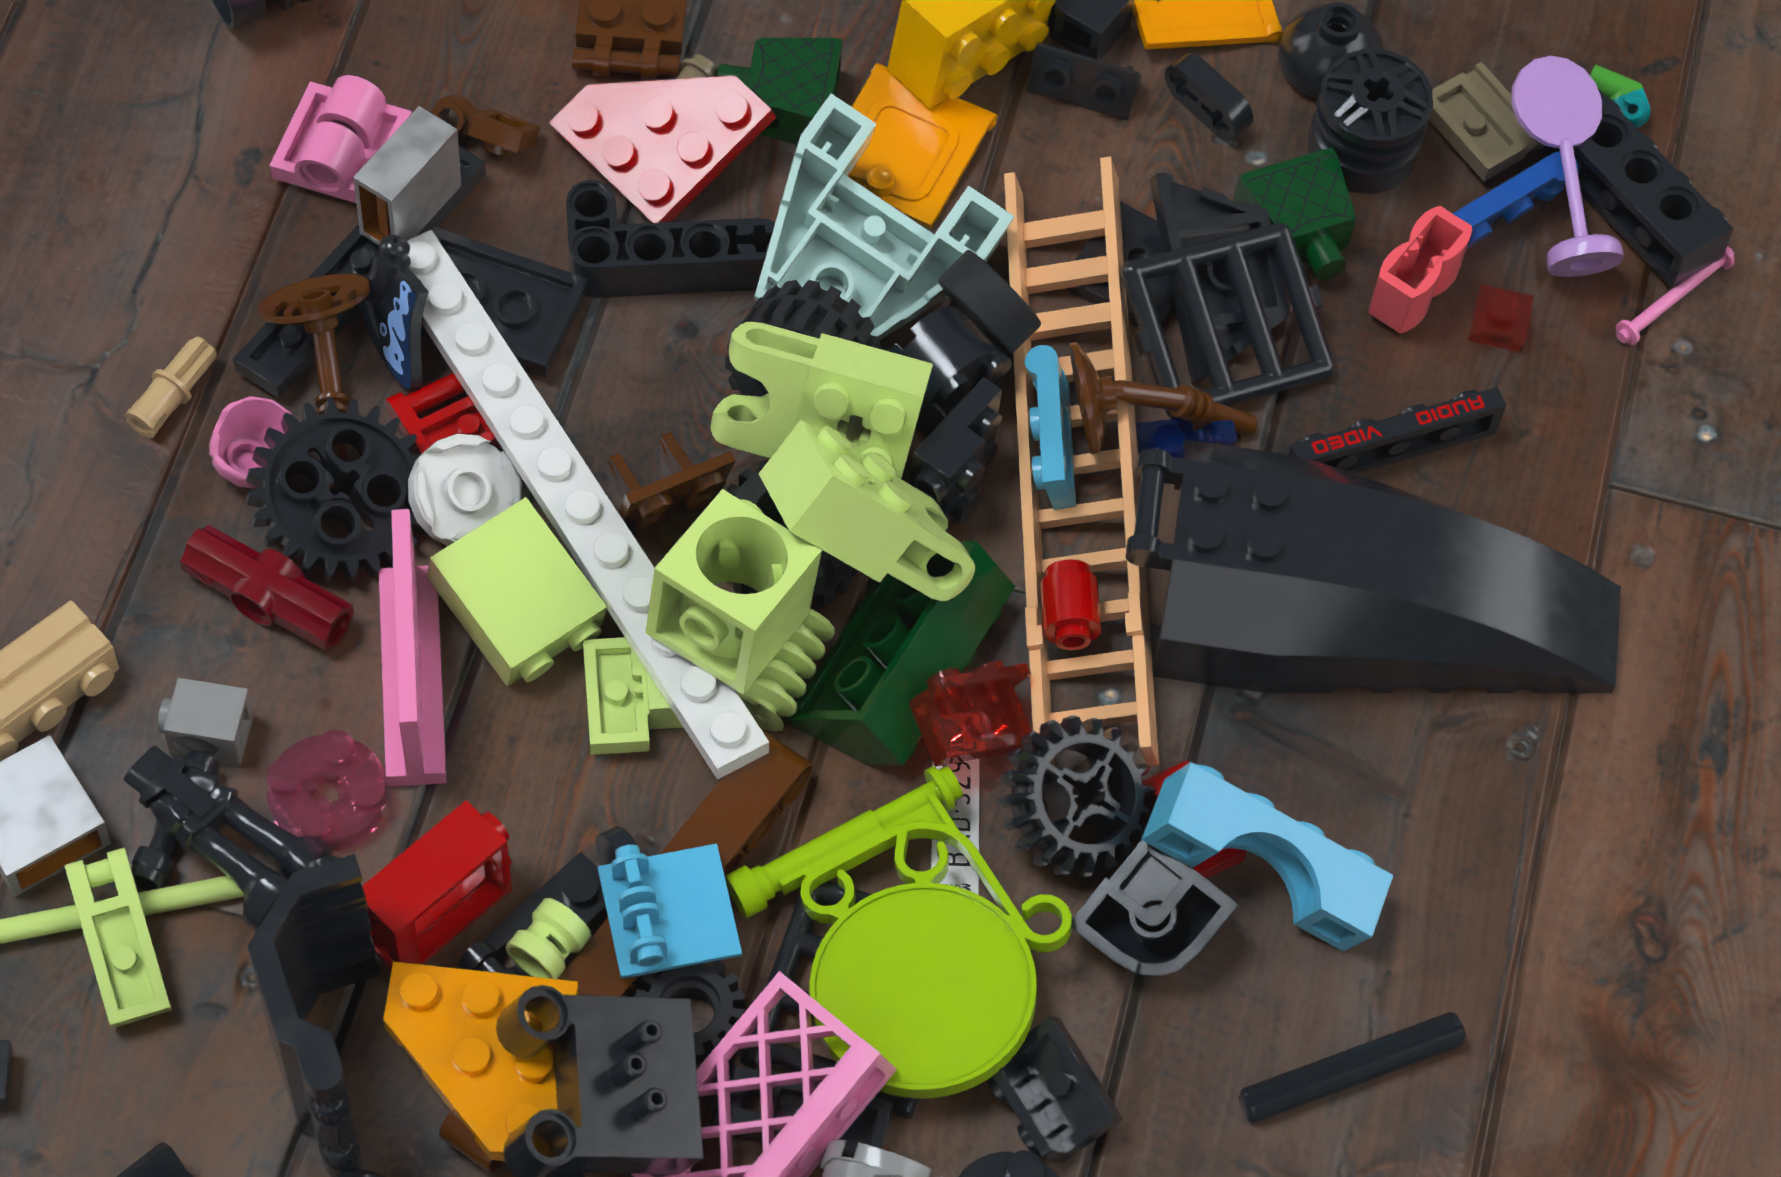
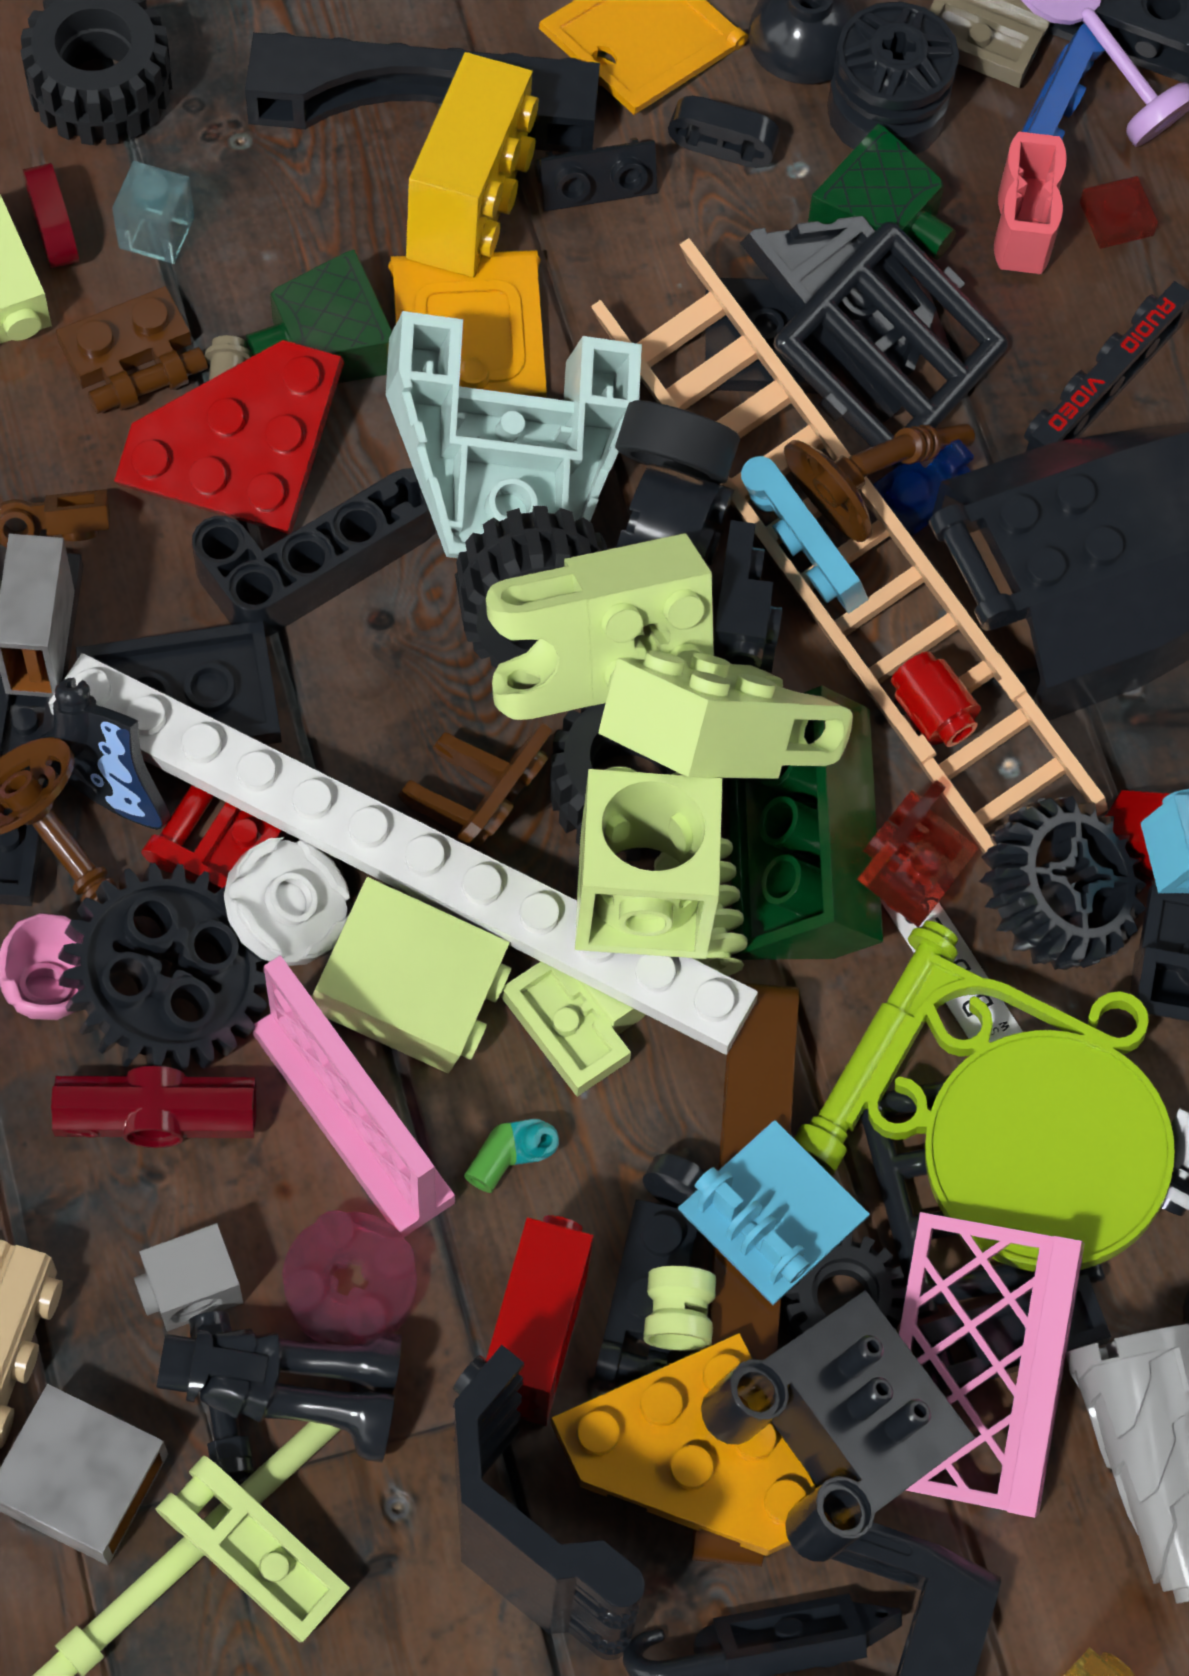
camera: 30 degrees left, 5 degrees up
none -> arm [464,1119,559,1193]

